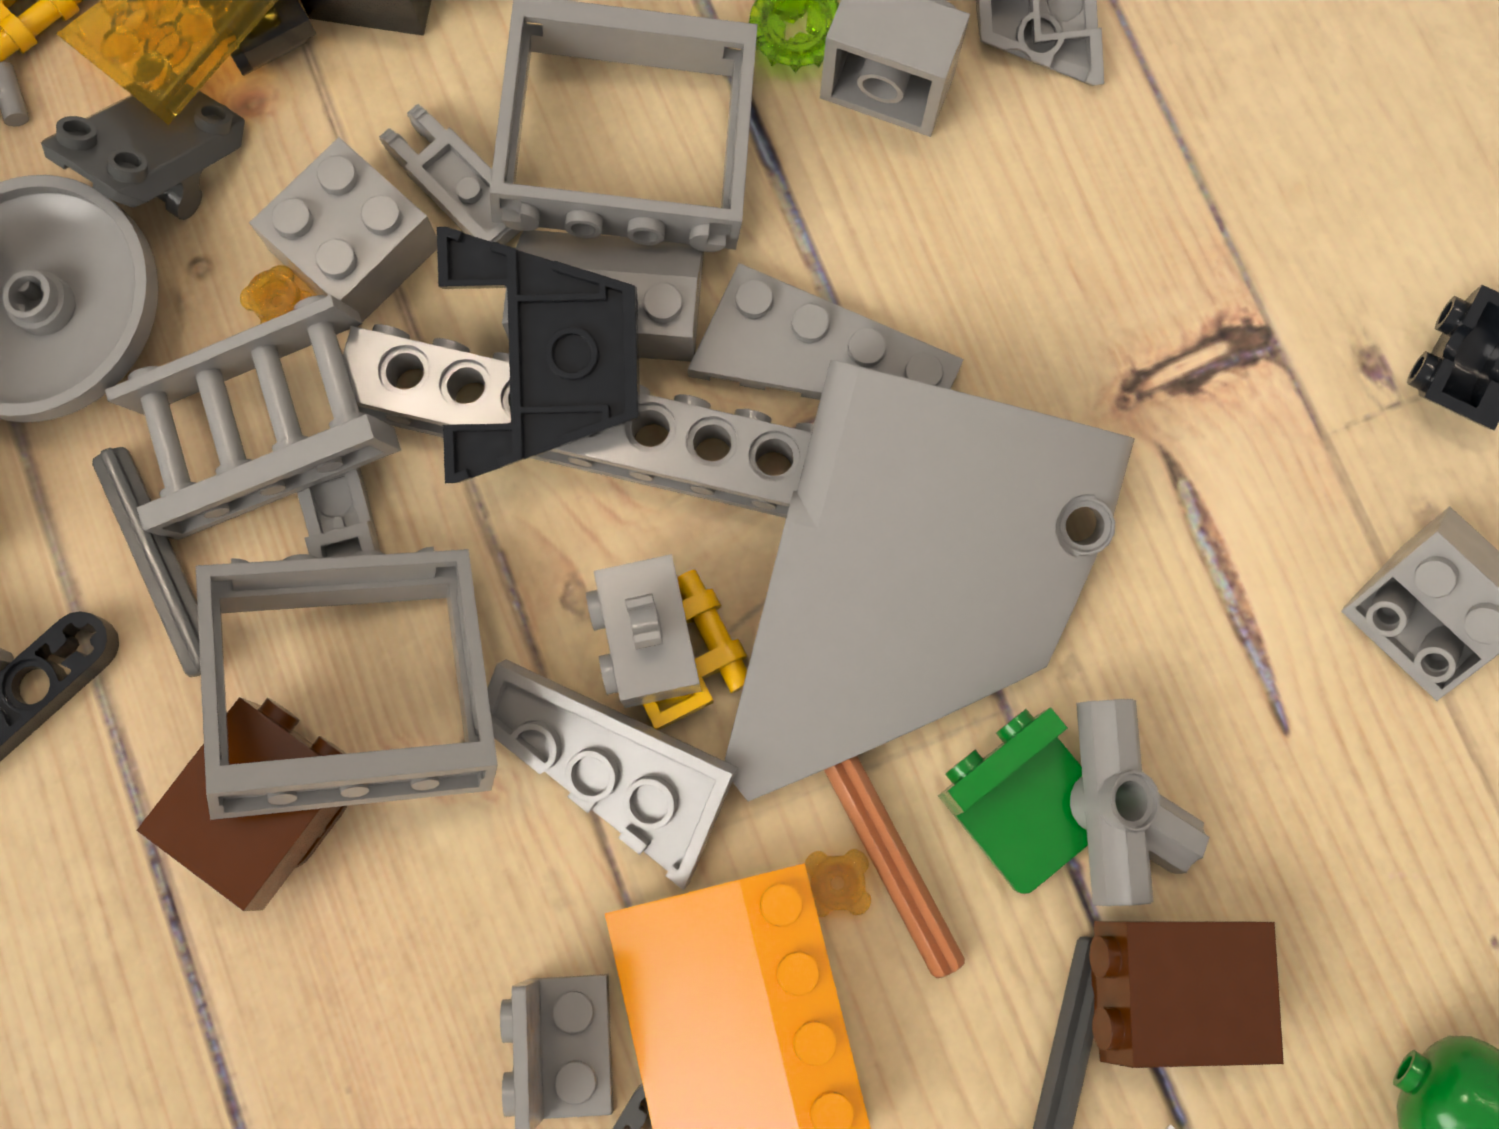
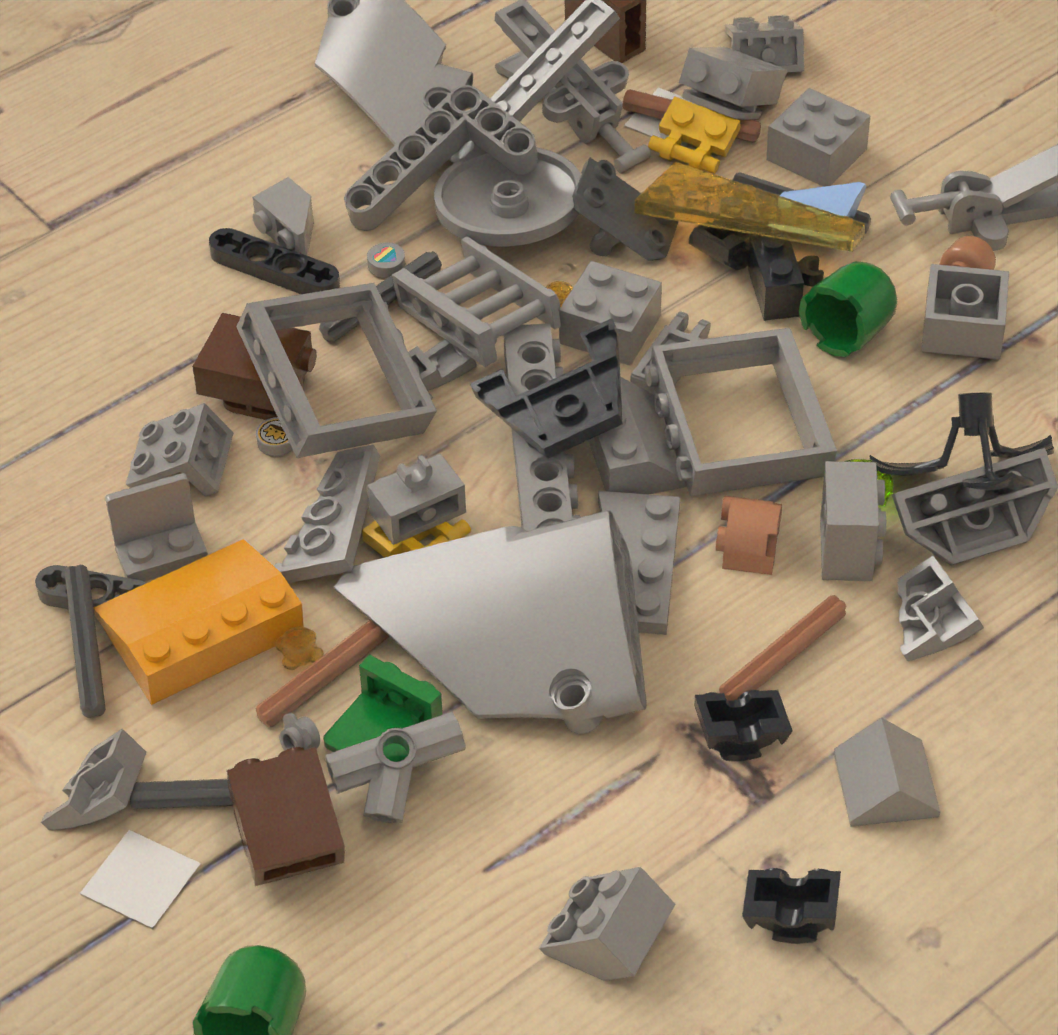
camera: 75 degrees right, 30 degrees down
none -> light grey bracket [126,403,234,497]
none -> light grey tile [256,417,293,456]
none -> light grey plate [279,713,320,750]
none -> light grey tile [367,242,405,278]
none -> black cylinder [694,690,793,762]
none -> nougat cylinder [716,496,782,575]
none -> nougat axle [719,595,847,701]
none -> light grey slope [834,717,940,827]

